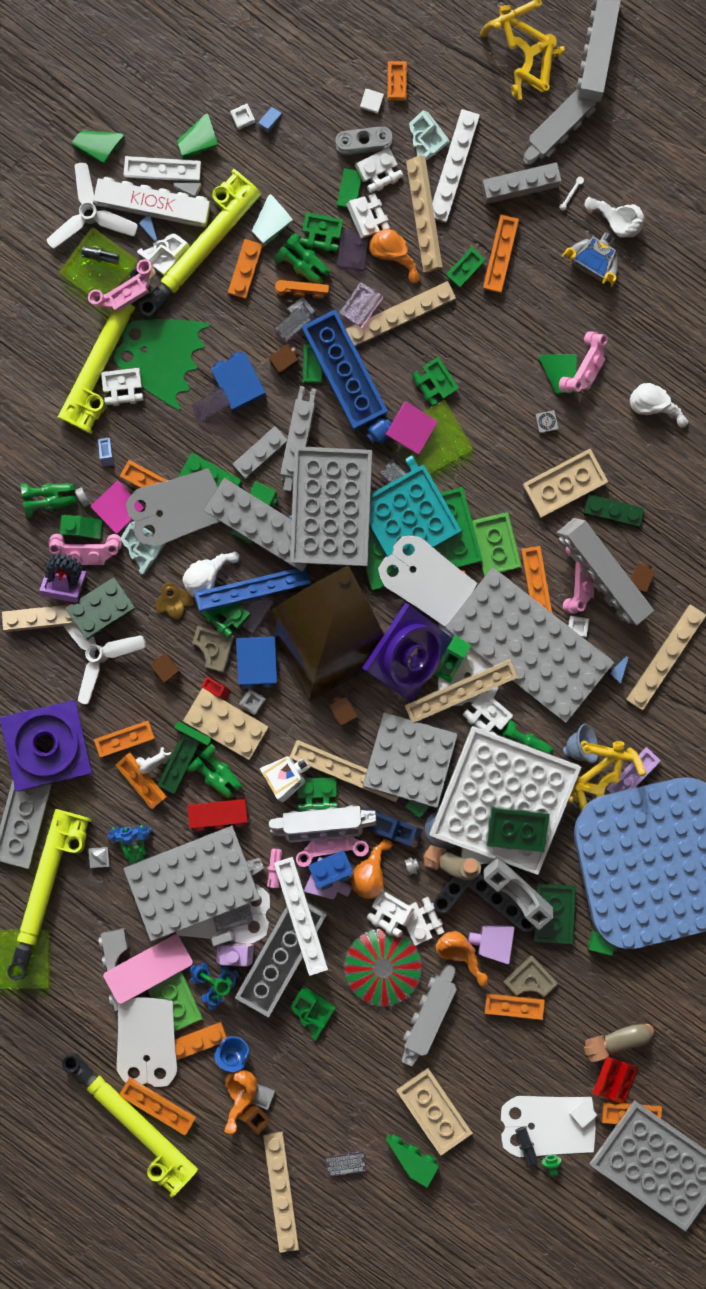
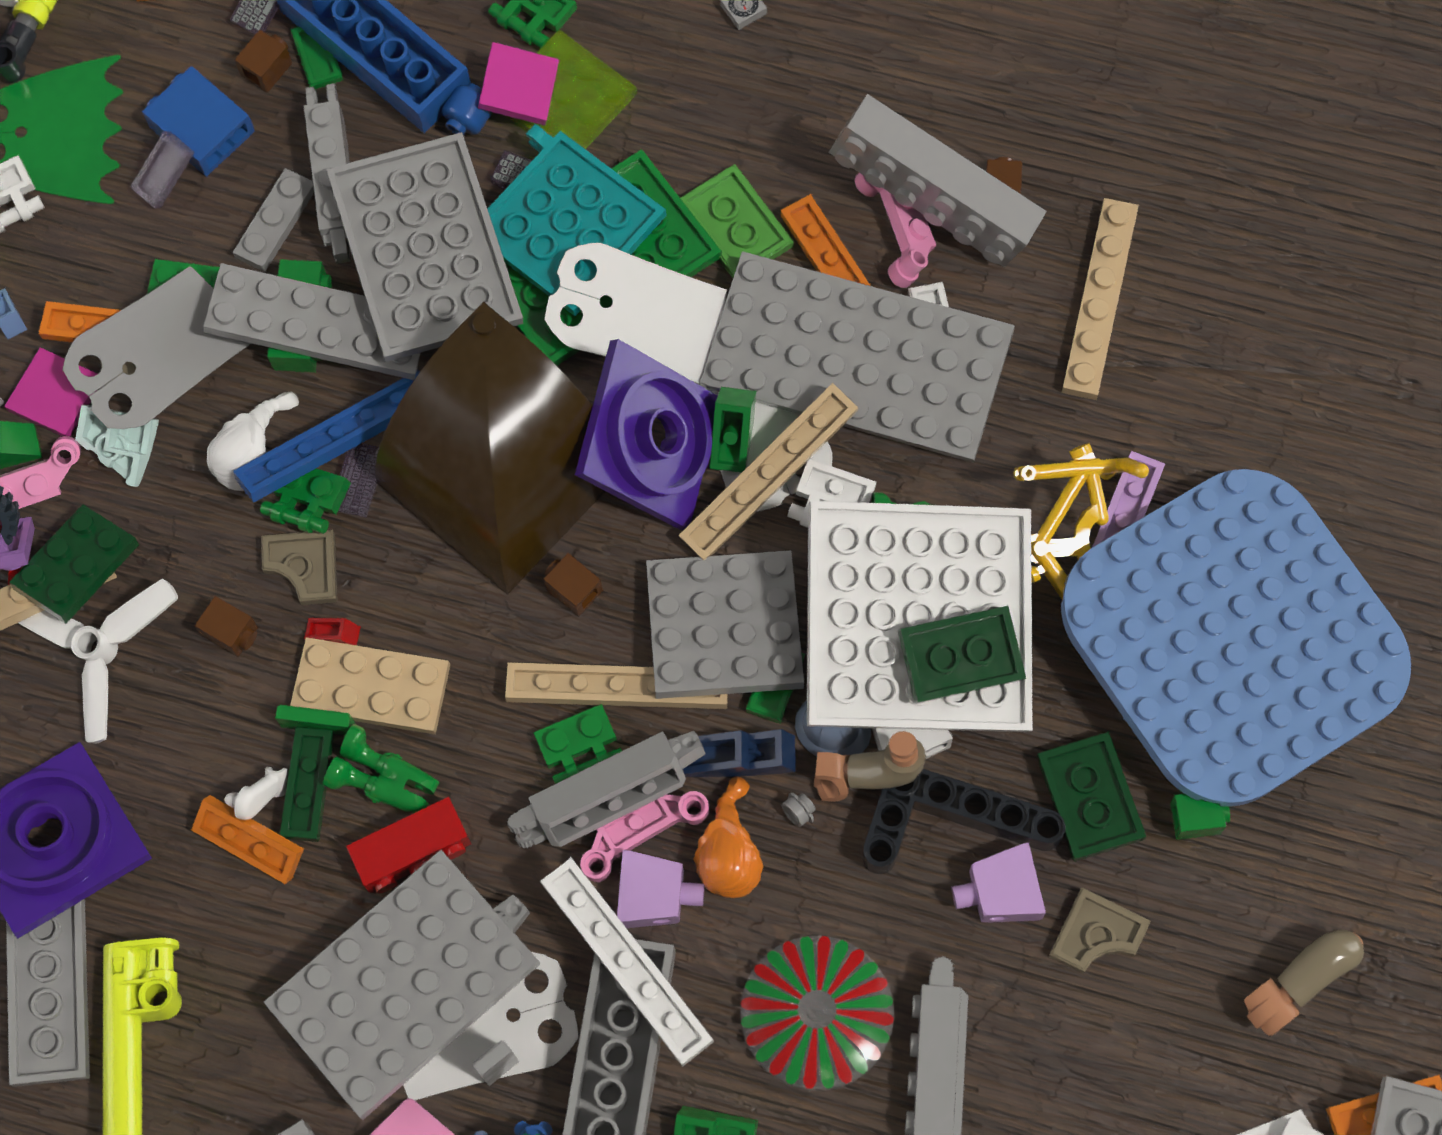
camera: 20 degrees left, 15 degrees down
light grey tile [89,847,110,868] -> none
orange plate [94,720,155,758] -> none
plant [106,825,153,865] -> none
pearl gold plate [155,583,194,620] -> none
tile [213,903,254,932] -> none
lavender torso [216,942,254,966] -> none
blue brick [236,637,278,689] -> none
light grey tile [238,688,265,715] -> none
white torso [260,757,310,802] -> none
bright pink axle [267,849,282,888] -> none
blue bracket [308,850,353,891] -> none
white plate [367,891,414,938] -> none
white plate [406,897,445,946] -> none
orange hair [436,931,488,987] -> none
light grey arch [484,857,553,930] -> none
orange plate [484,993,545,1020] -> none
tan plate [522,449,608,518] -> none
sand blue hat [563,724,598,763] -> none
dark green plate [583,494,644,527] -> none
red slope [593,1057,638,1103] -> none
medium blue piece [609,656,628,684] -> none

